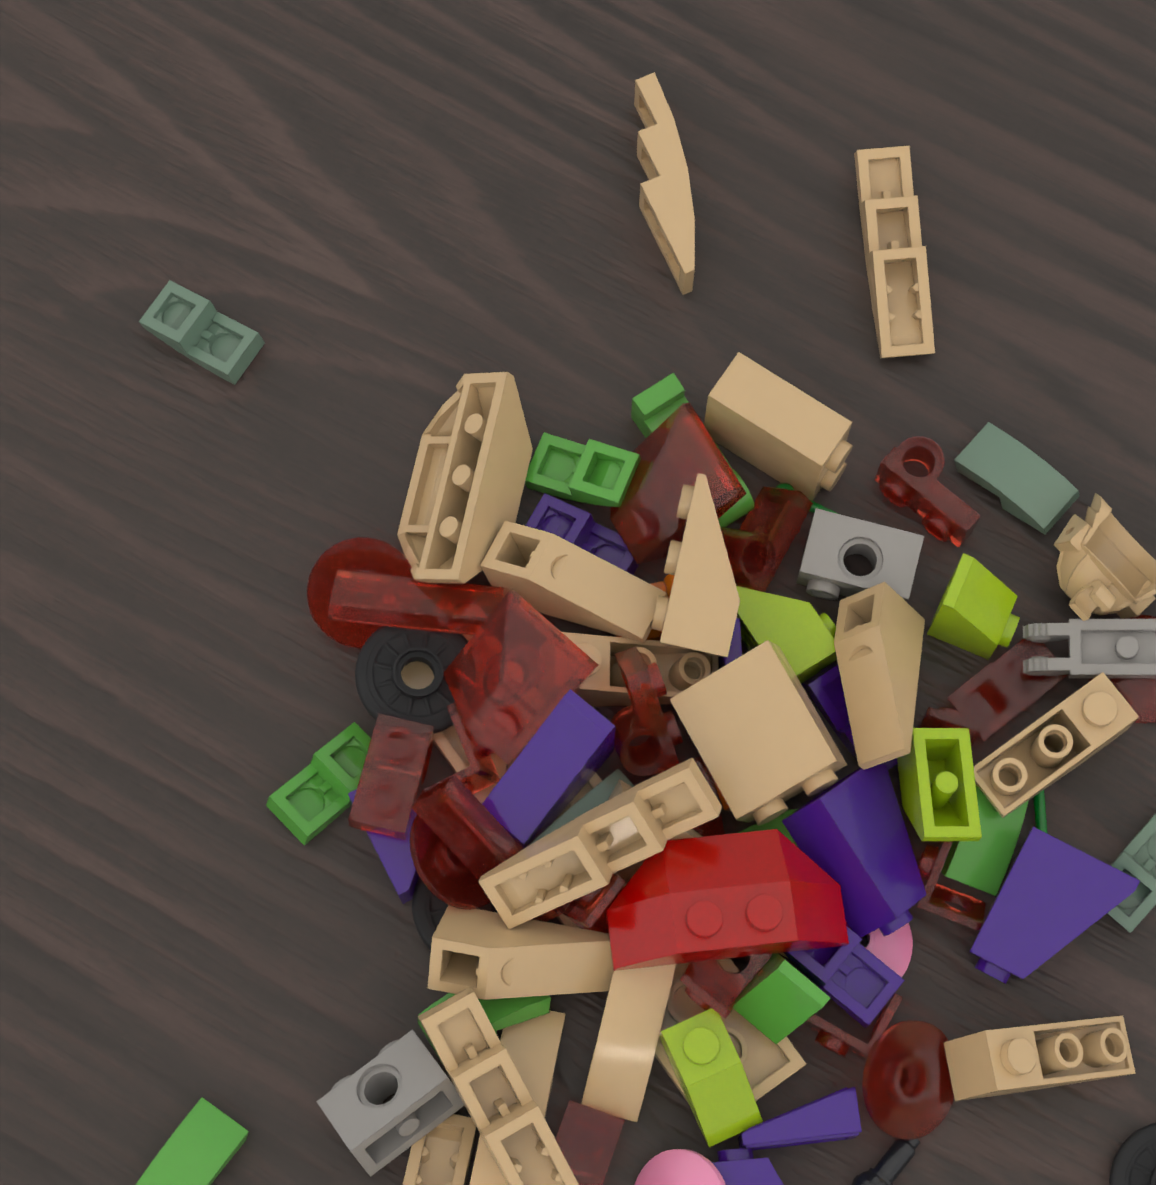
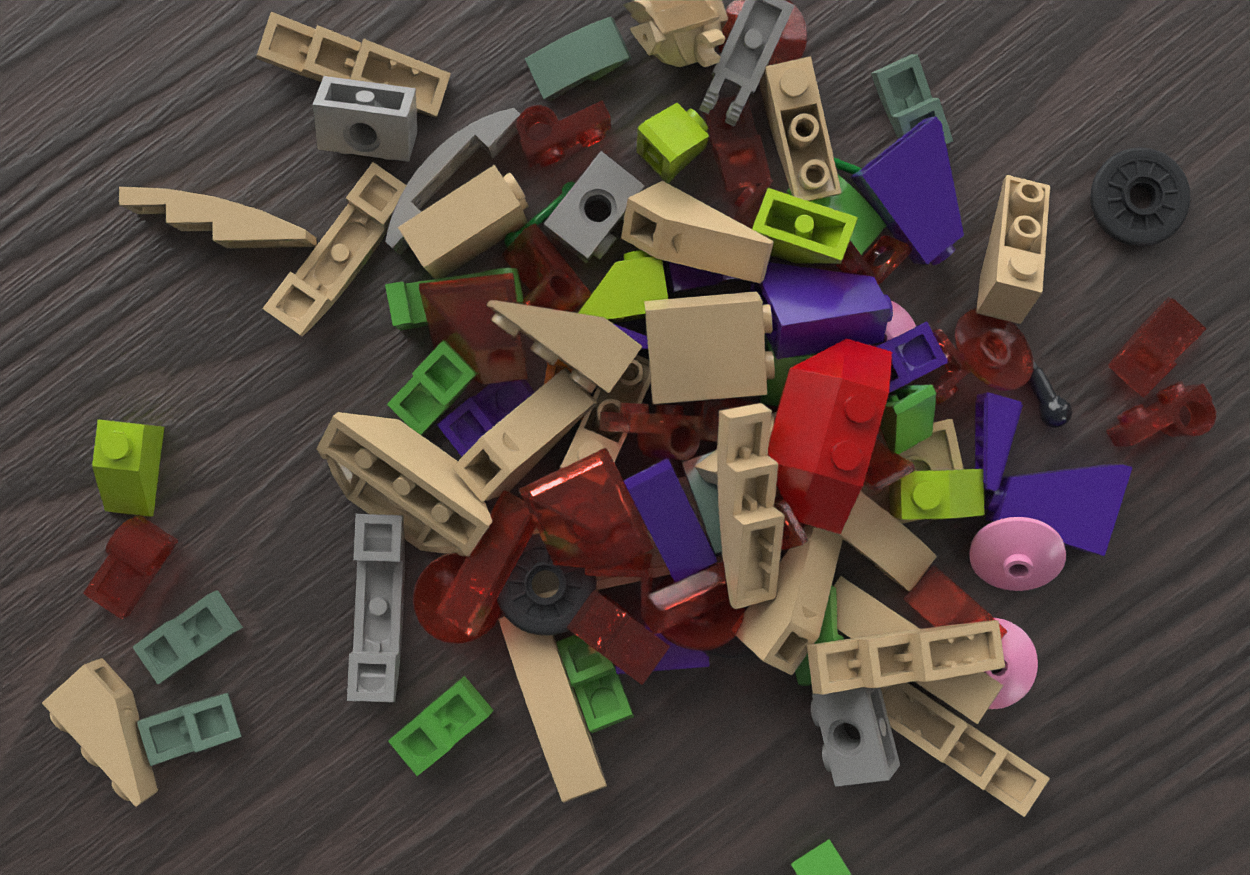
camera: 70 degrees left, 15 degrees up
none -> tan slope [42,658,158,807]
none -> clear red plate [83,516,178,619]
none -> lime slope [92,420,164,516]
none -> sand green slope [137,692,242,766]
none -> tan slope [262,162,407,336]
none -> light grey brick [313,76,417,162]
none -> light grey slope [347,514,405,702]
none -> light grey slope [385,108,524,255]
none -> bright green slope [388,676,494,776]
none -> tan slope [498,617,607,803]

